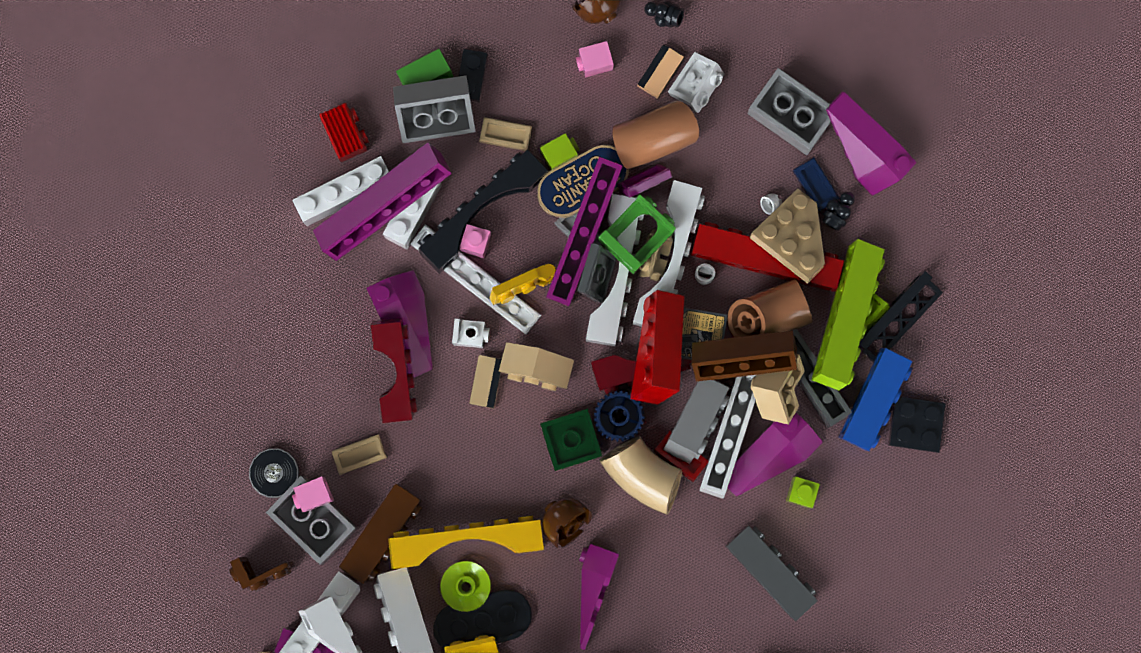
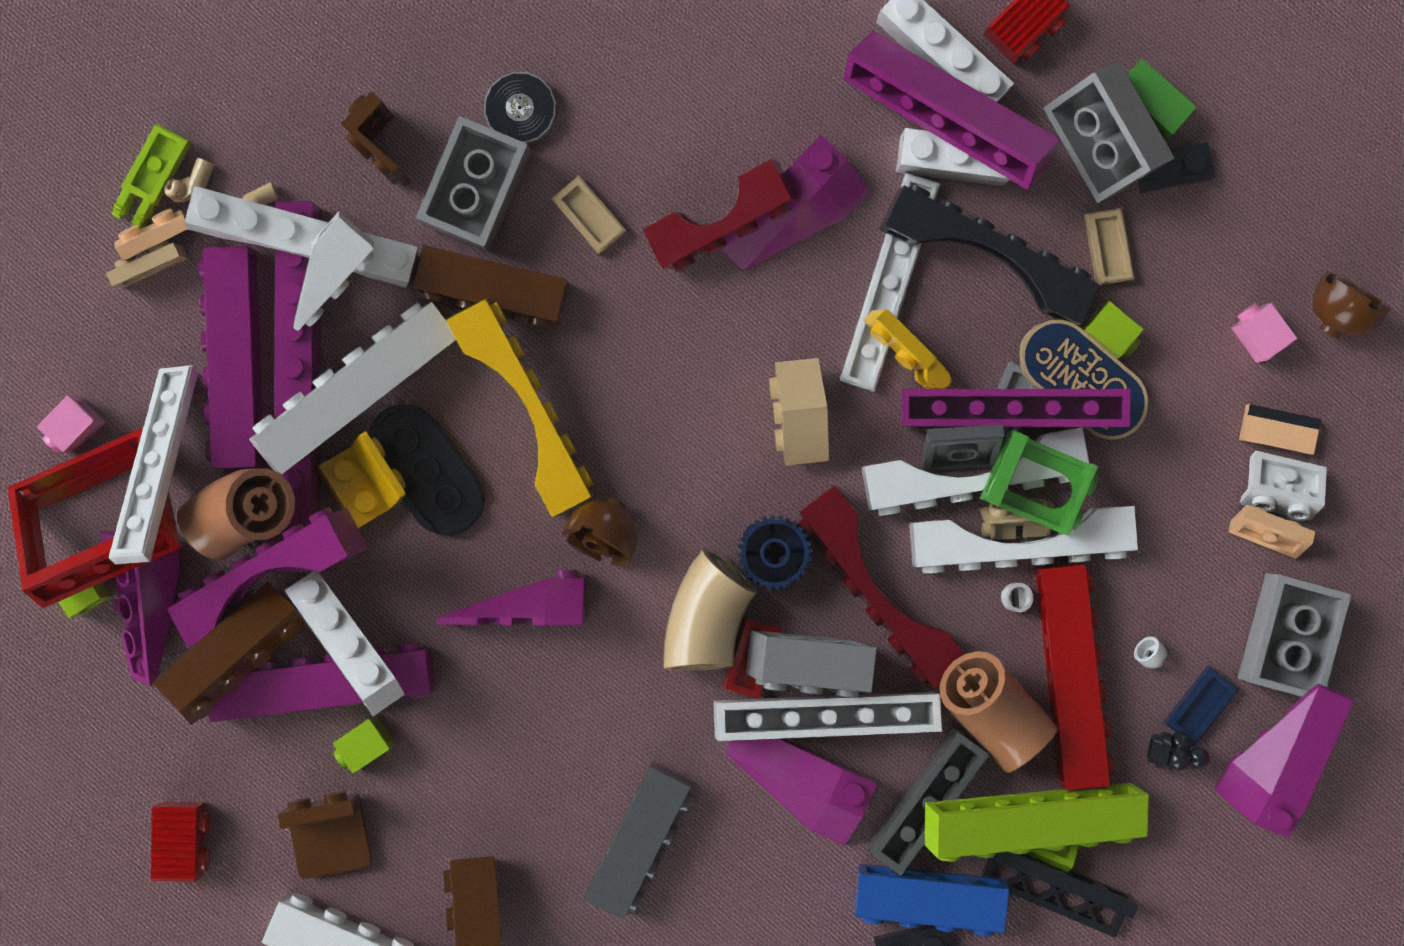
camera: 65 degrees right, 5 degrees up
bright pink brick [292,477,334,512] -> none
lime dish [440,561,491,612] -> none
white brick [452,319,490,348] -> none
bright pink brick [459,224,491,258] -> none
tan tile [469,355,502,409] -> none
dark green plate [540,409,602,471] -> none
nougat brick [613,100,699,170] -> none
magenta tile [617,164,672,198] -> none
red wedge [631,290,684,405] -> none
black piece [644,1,684,28] -> none
tile [681,308,727,360] -> none
reddish brown brick [692,330,797,382] -> none
tan plate [750,189,825,284] -> none
tan brick [751,354,805,425] -> none
lime brick [786,477,820,508] -> none
none -> light nougat plate [1228,505,1315,559]

